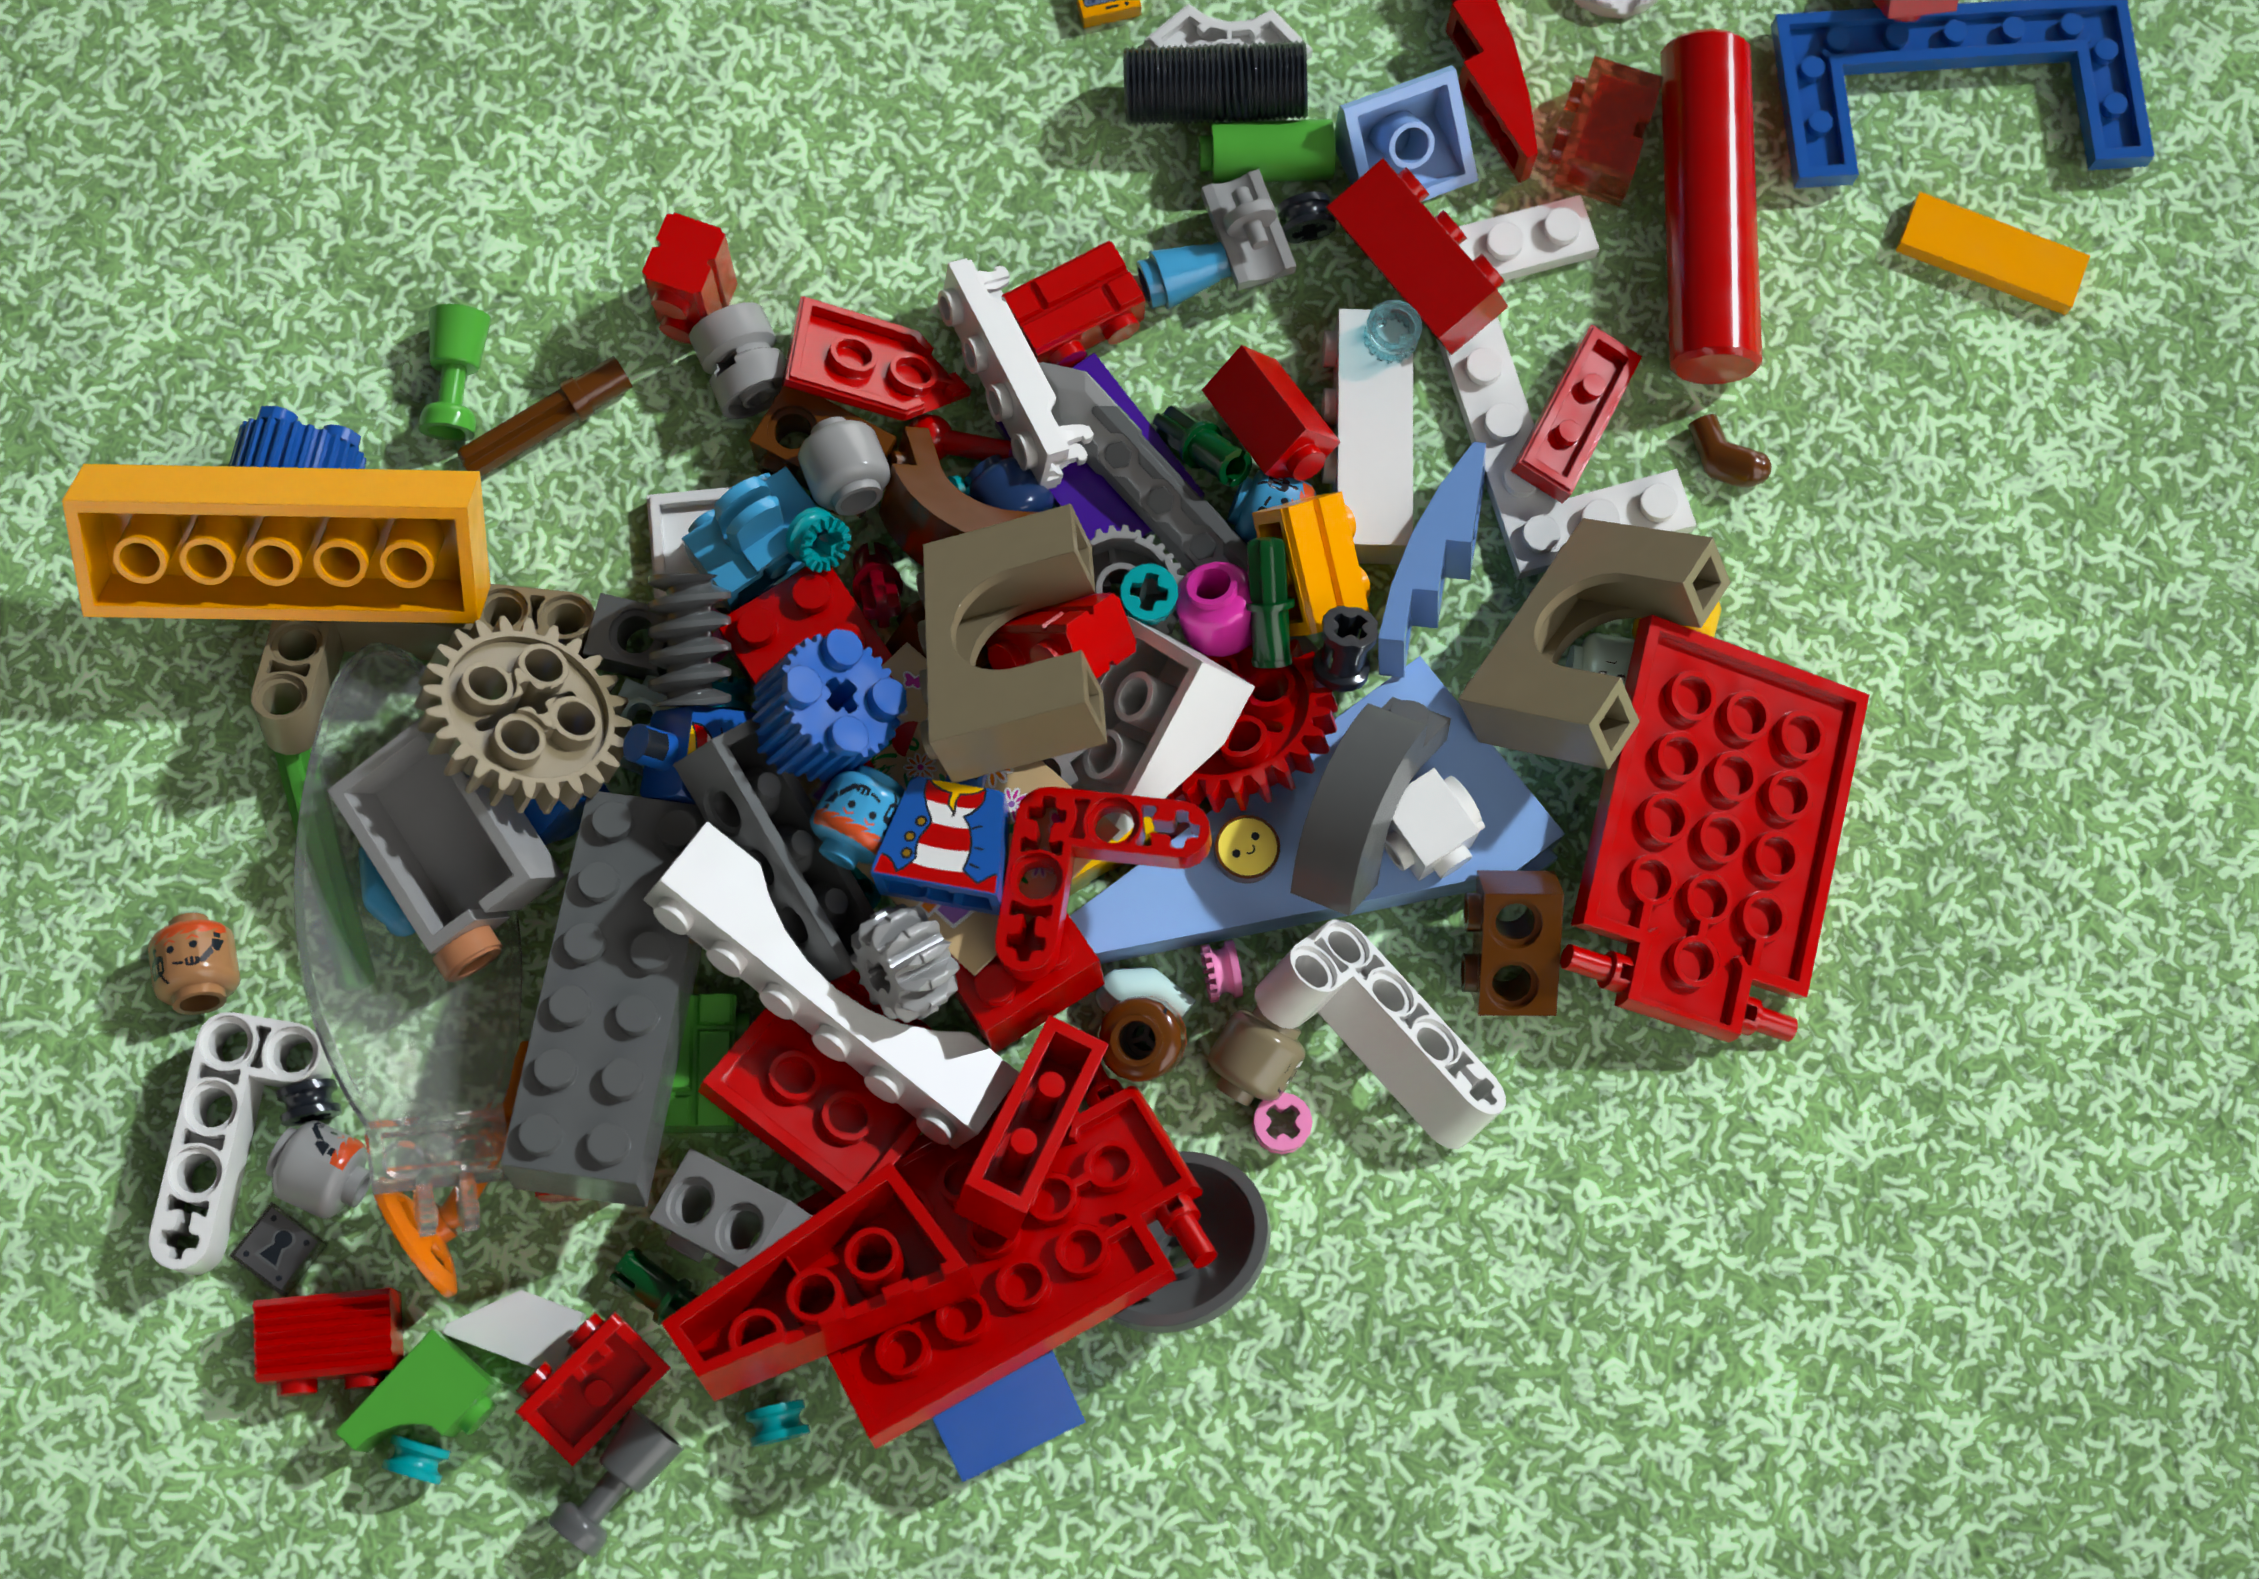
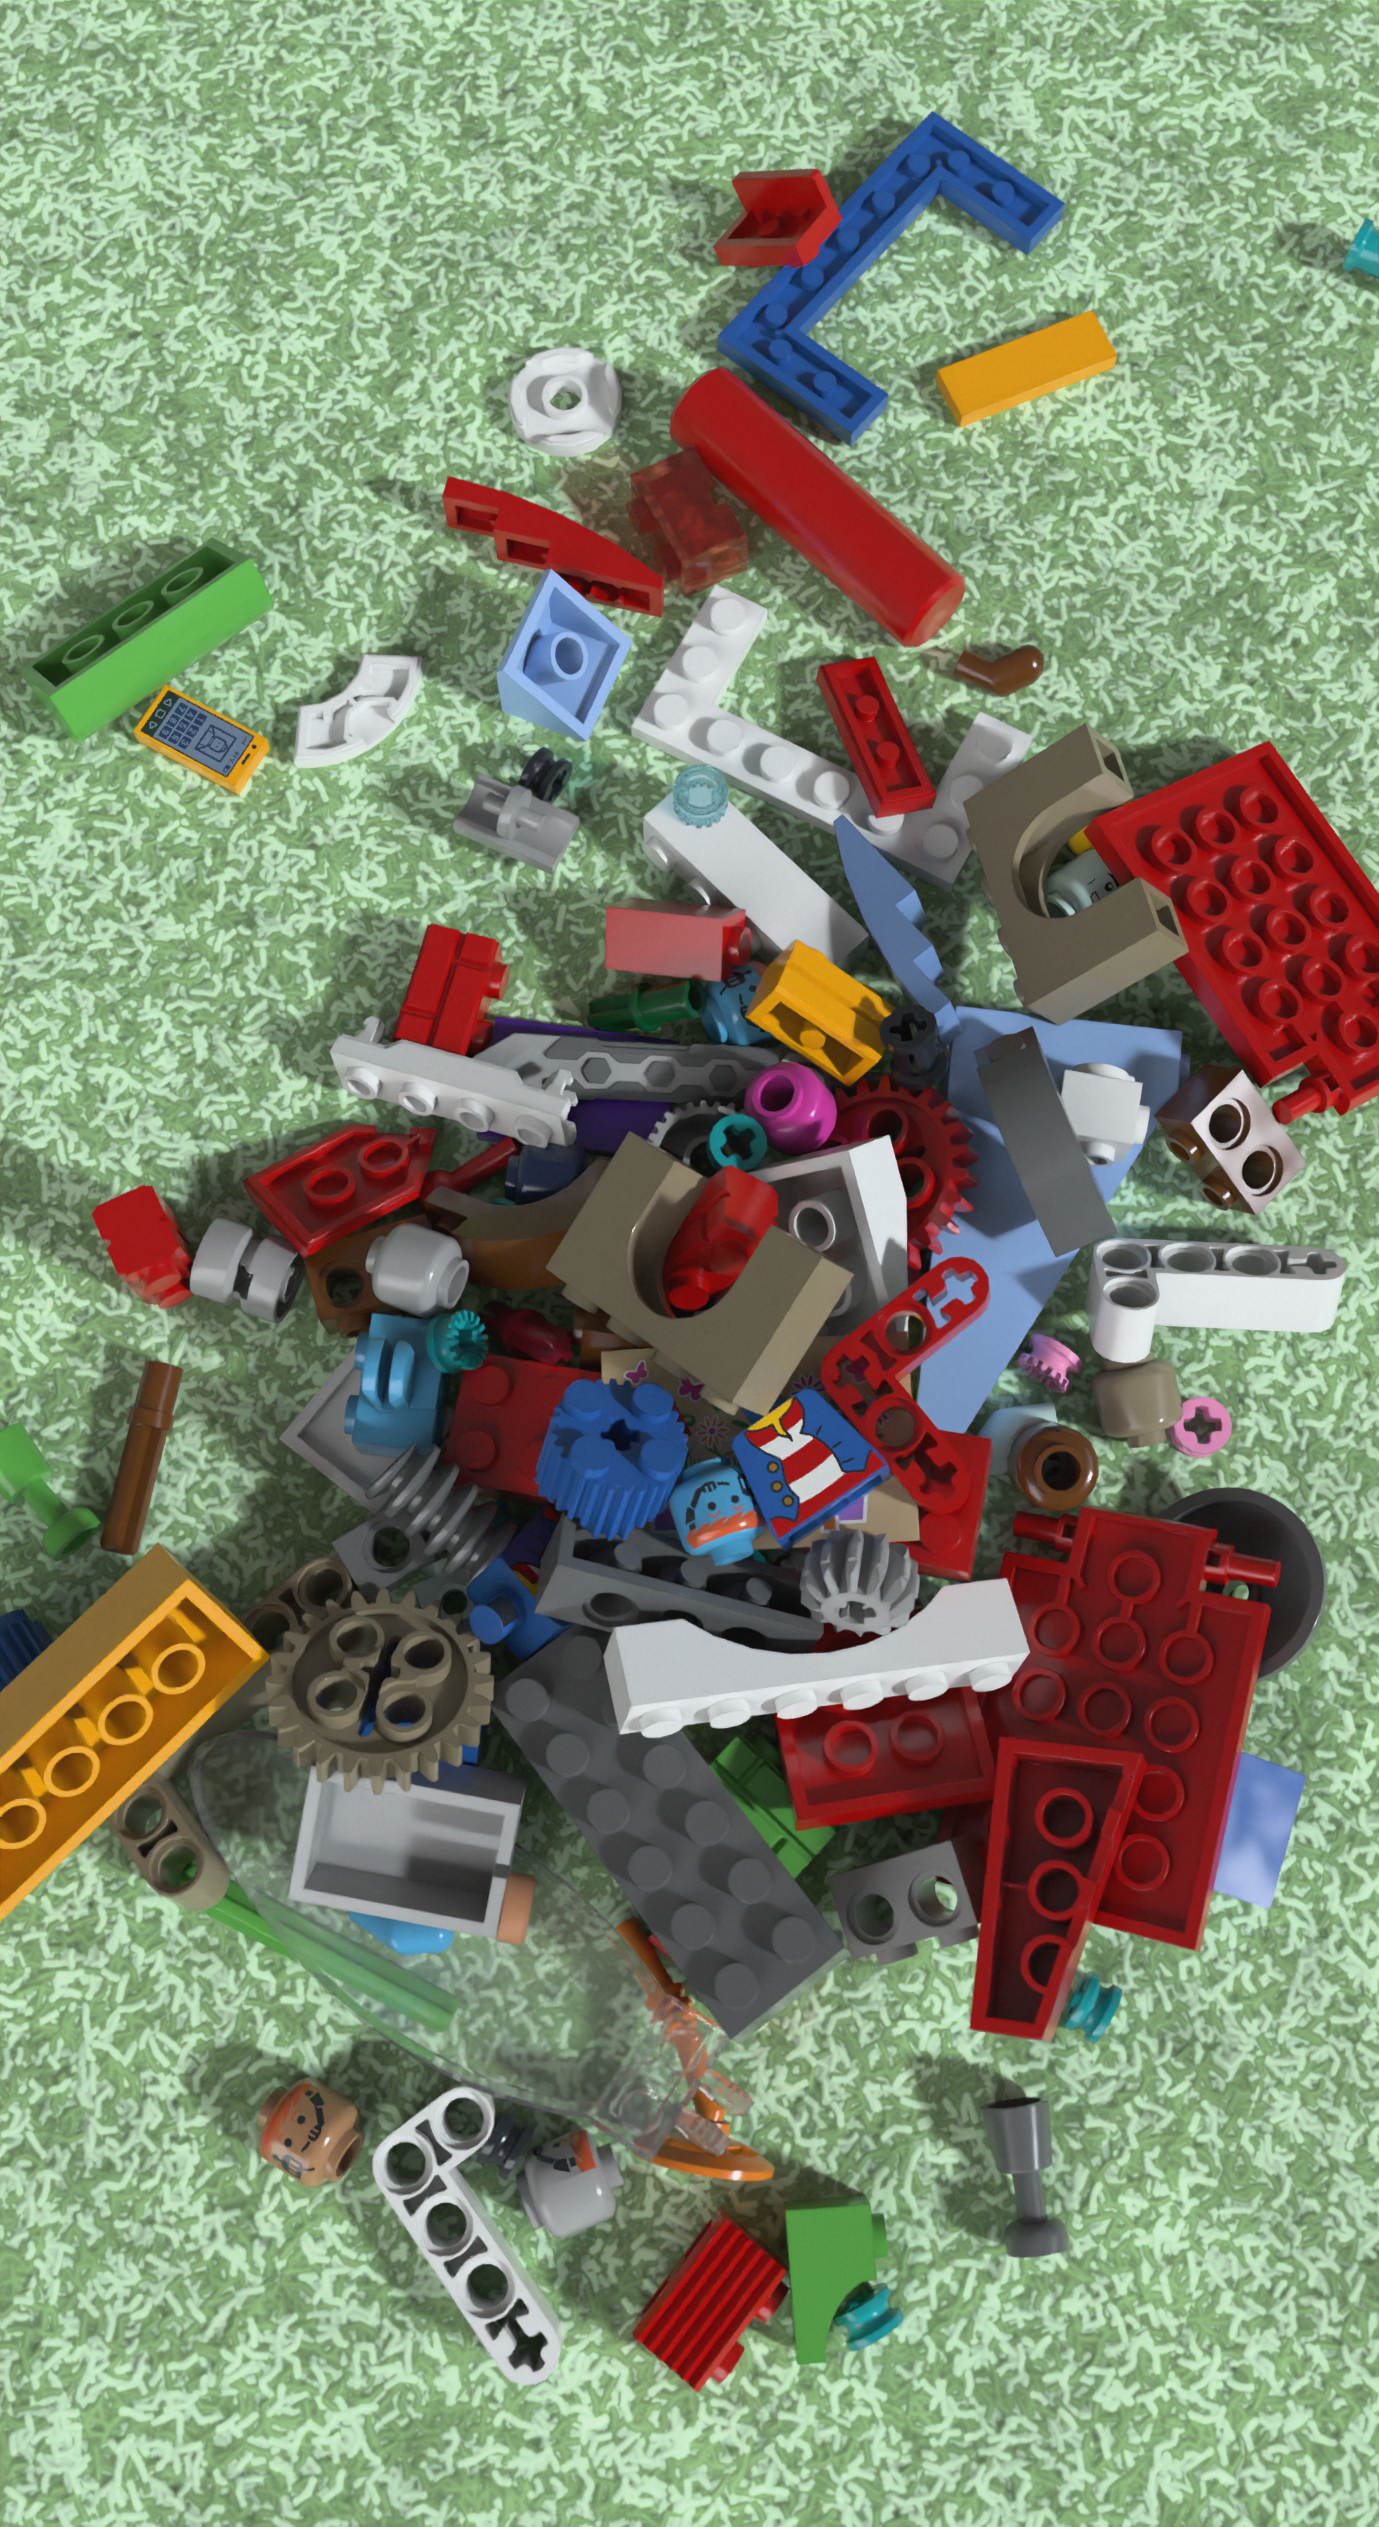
camera: 40 degrees left, 0 degrees up
tile [229,1202,329,1297] -> none
white tile [443,1290,586,1369] -> none
red bracket [515,1310,671,1467] -> none
dark green axle [609,1247,698,1325] -> none
red brick [953,1015,1109,1241] -> none
black piece [1123,40,1308,126] -> none
dark azure cone [1136,241,1231,310] -> none
bright green brick [1198,119,1335,184] -> none
light yellow tile [1214,815,1280,884] -> none
dark green axle [1246,537,1295,668] -> none
red brick [1327,158,1508,356] -> none

